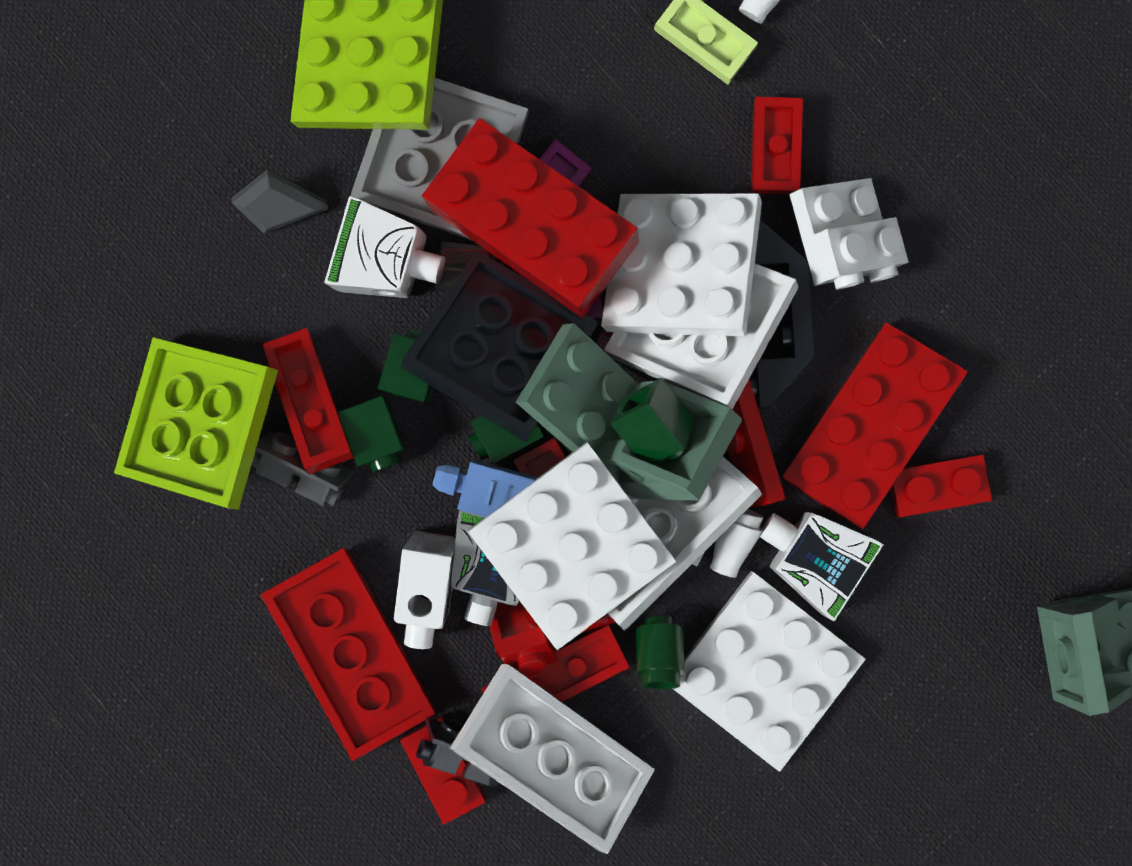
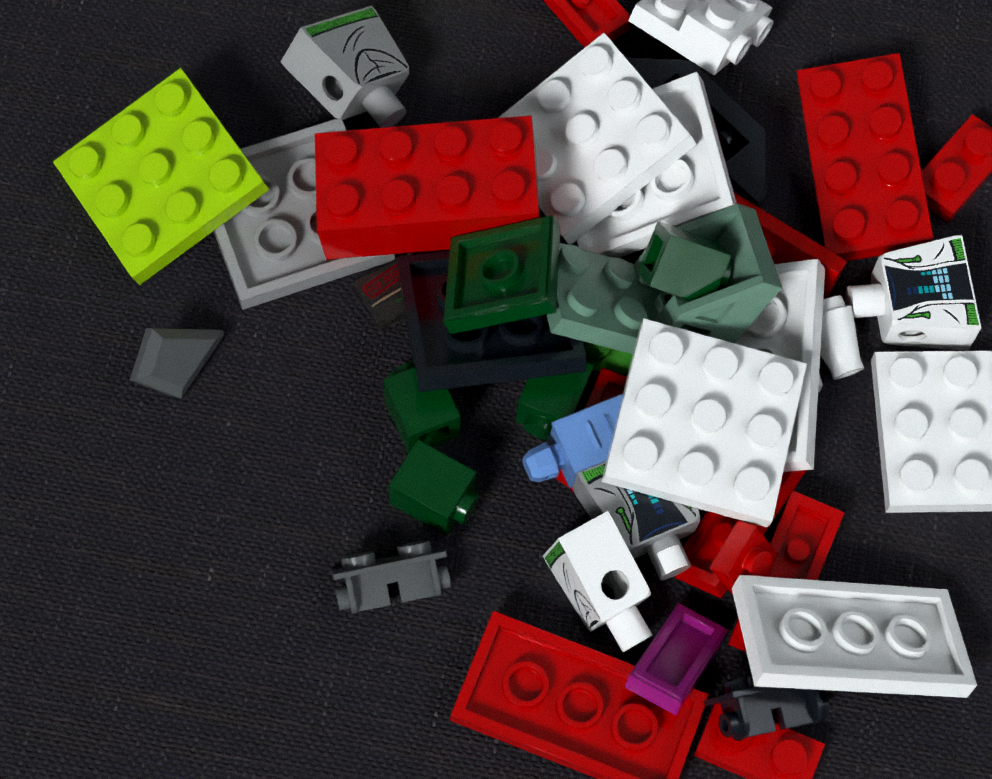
camera: 40 degrees left, 20 degrees down
lime plate [114,337,278,510] -> none
red plate [262,328,354,475] -> none
white torso [324,196,445,298] -> none
dark green brick [636,616,685,690] -> none
none -> light grey torso [280,6,409,128]
none -> dark green tile [443,215,560,334]
none -> magenta tile [625,603,728,715]

